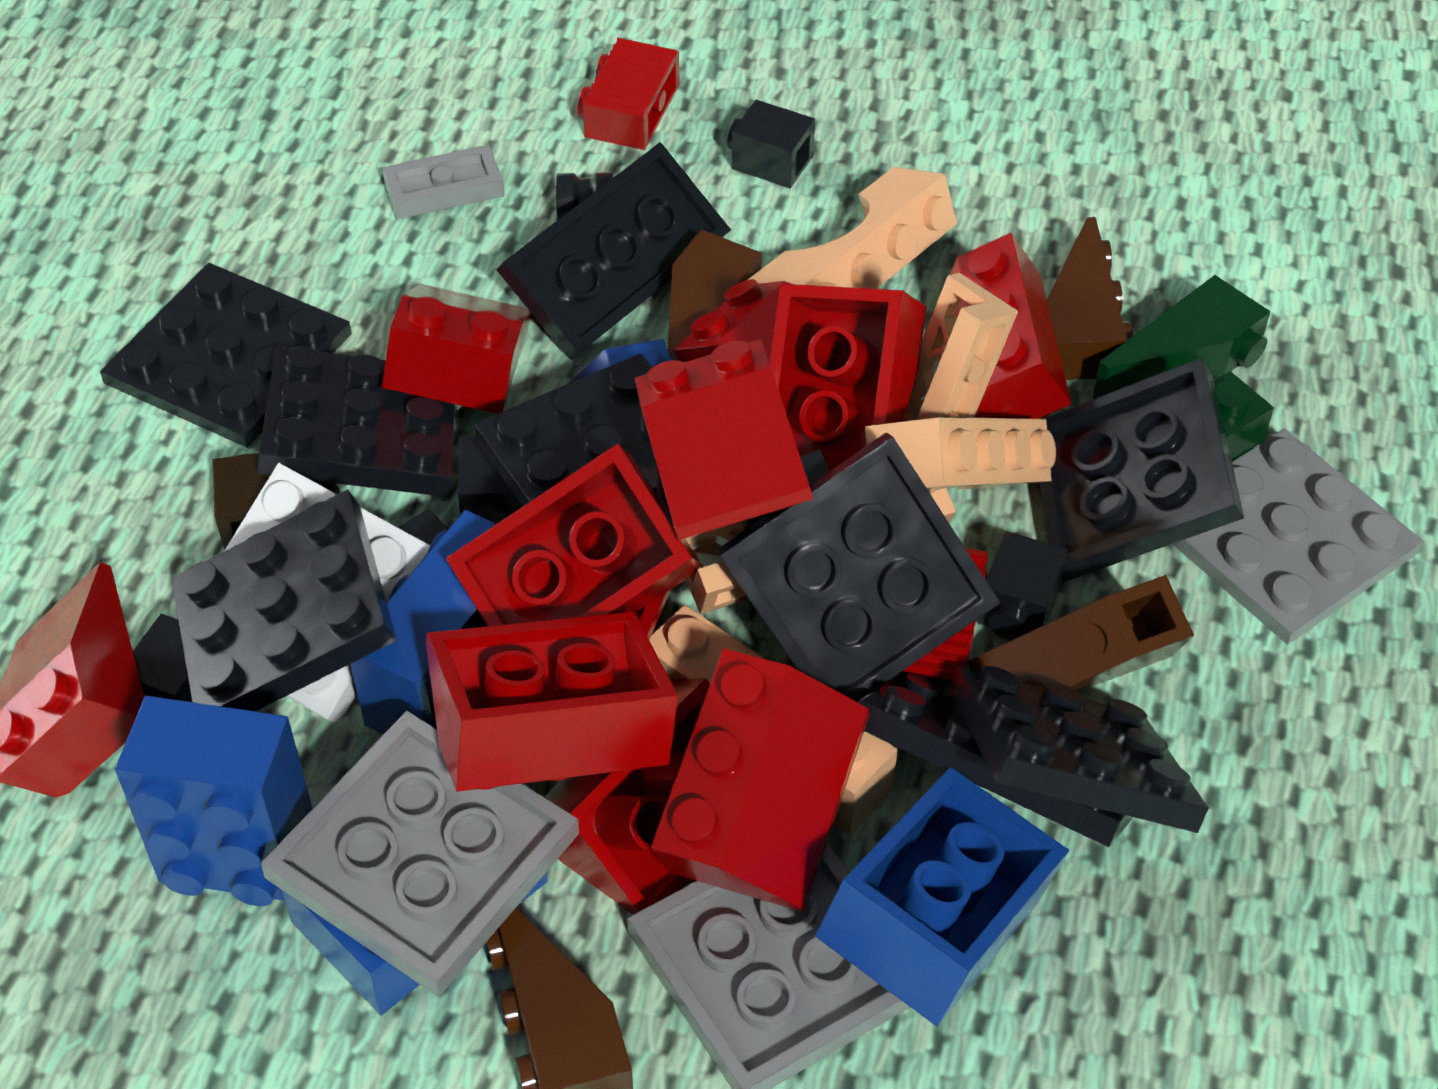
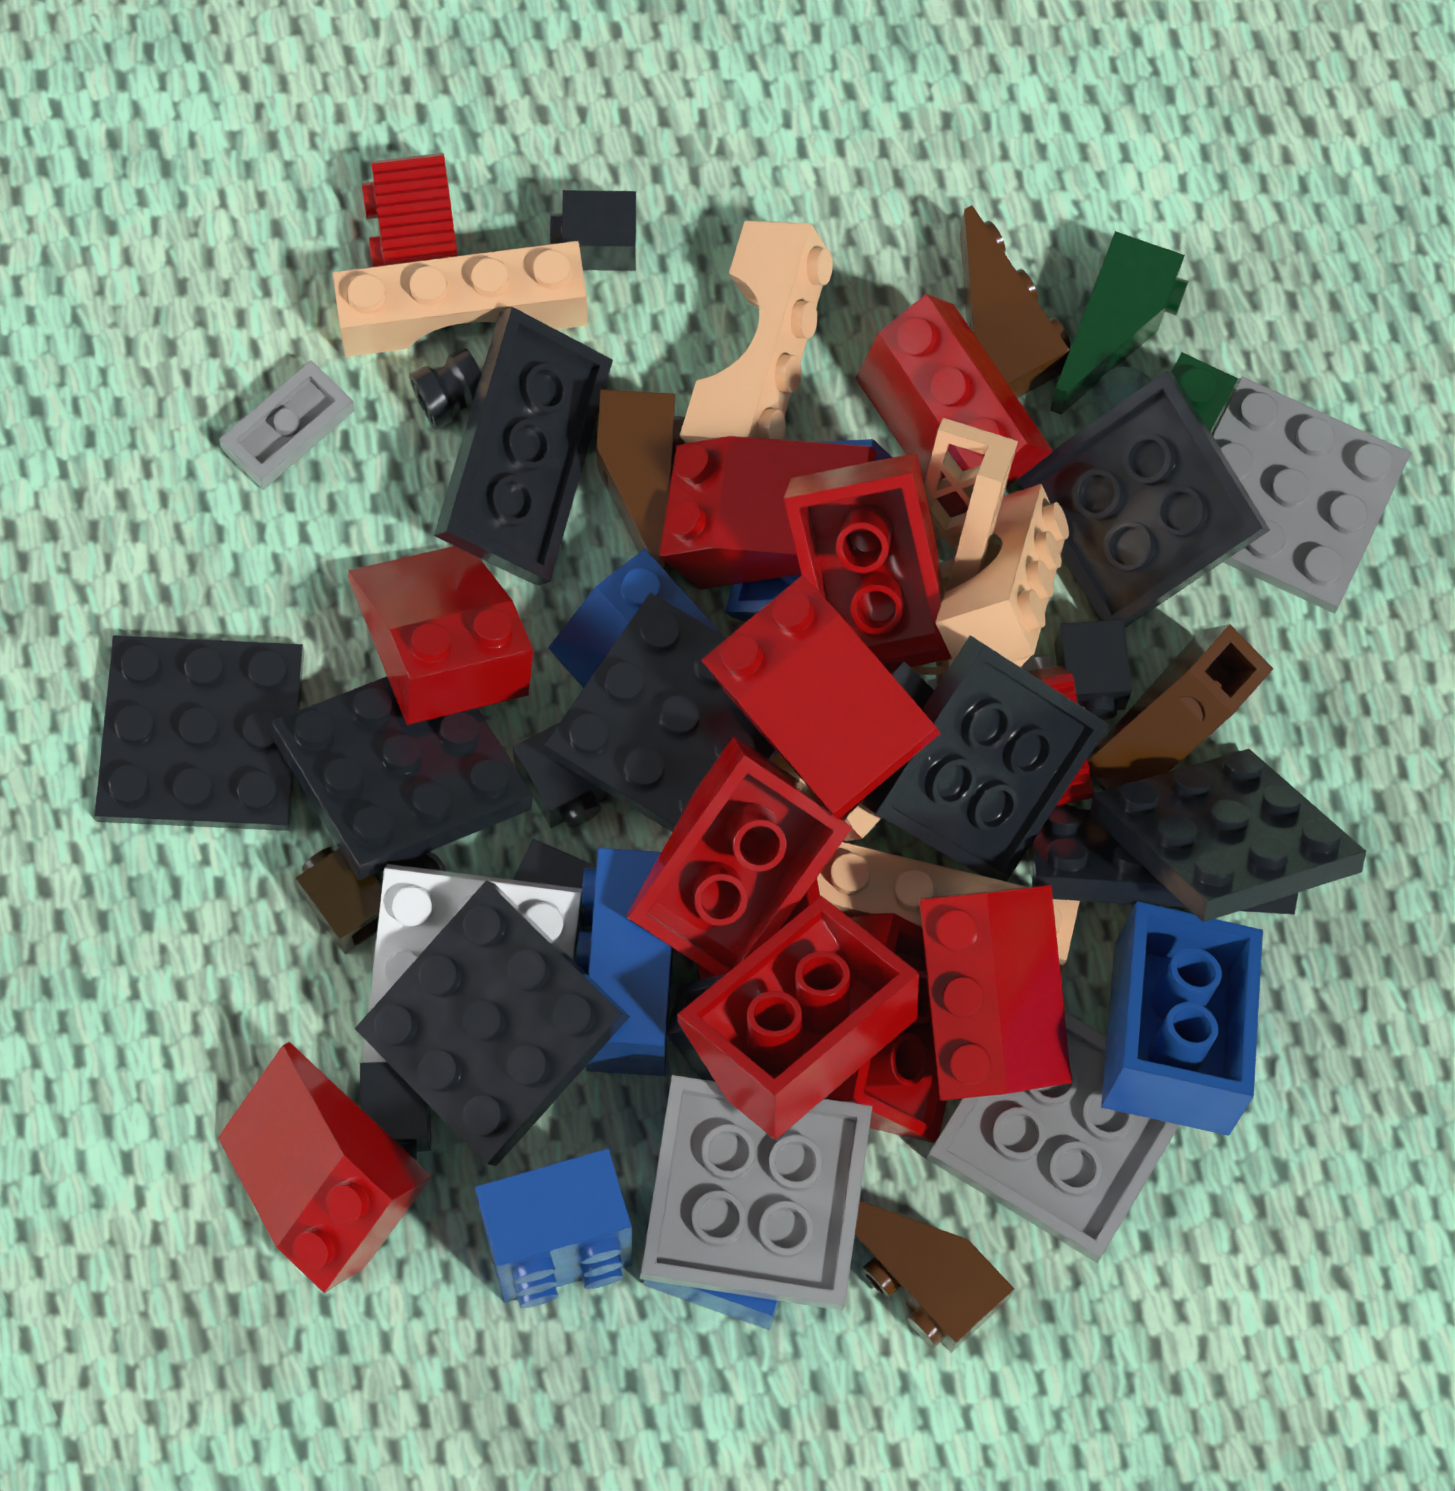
camera: 30 degrees left, 20 degrees up
none -> light nougat arch [333,241,588,357]

